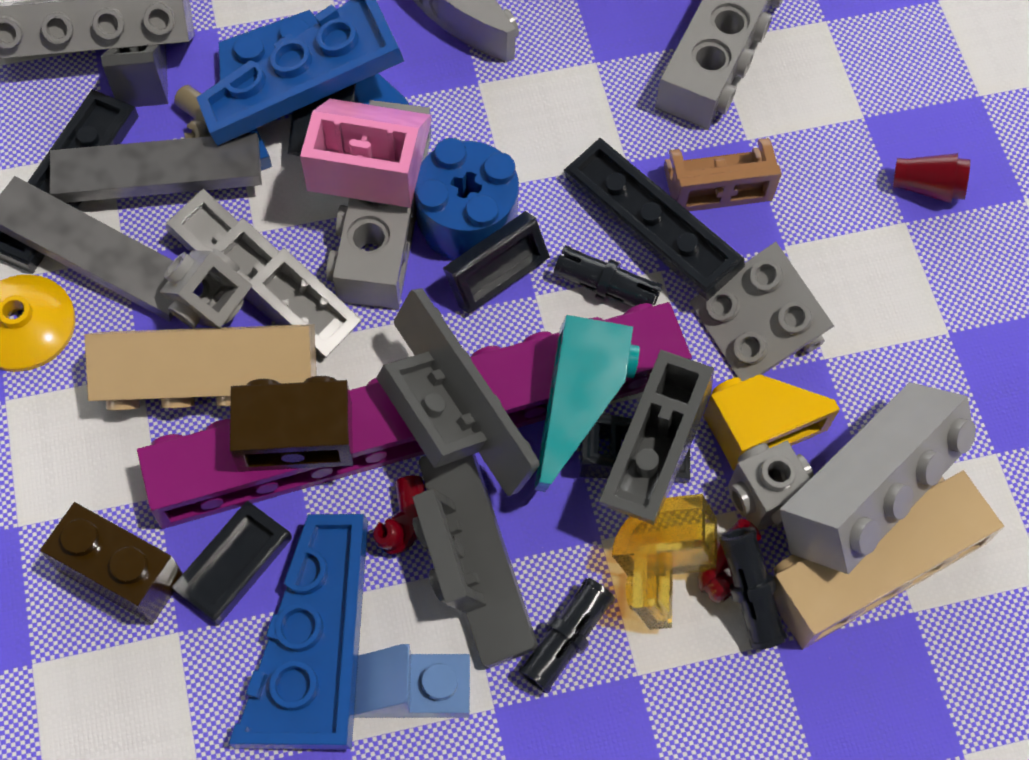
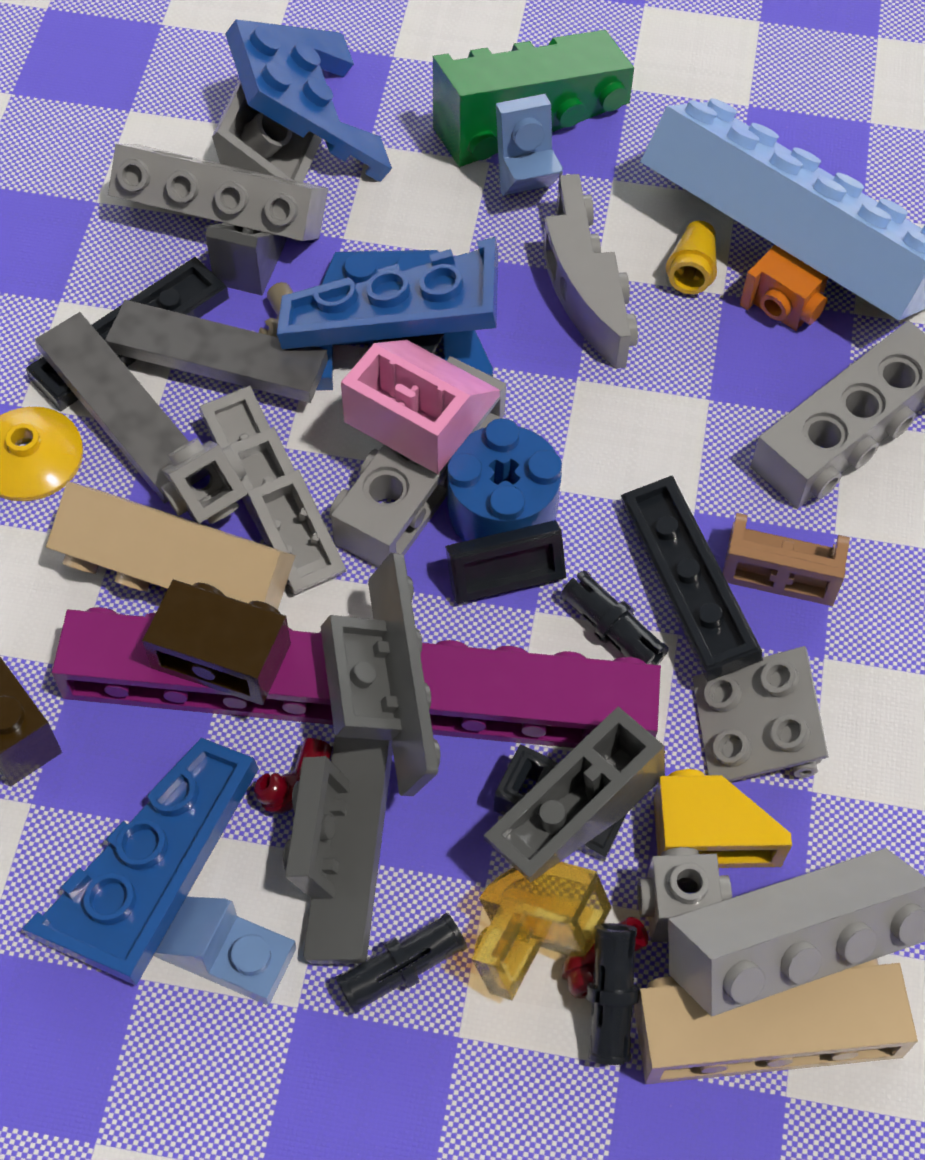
camera: 25 degrees right, 5 degrees down
black tile [172,500,292,626] -> none
teal slope [534,315,640,492] -> none

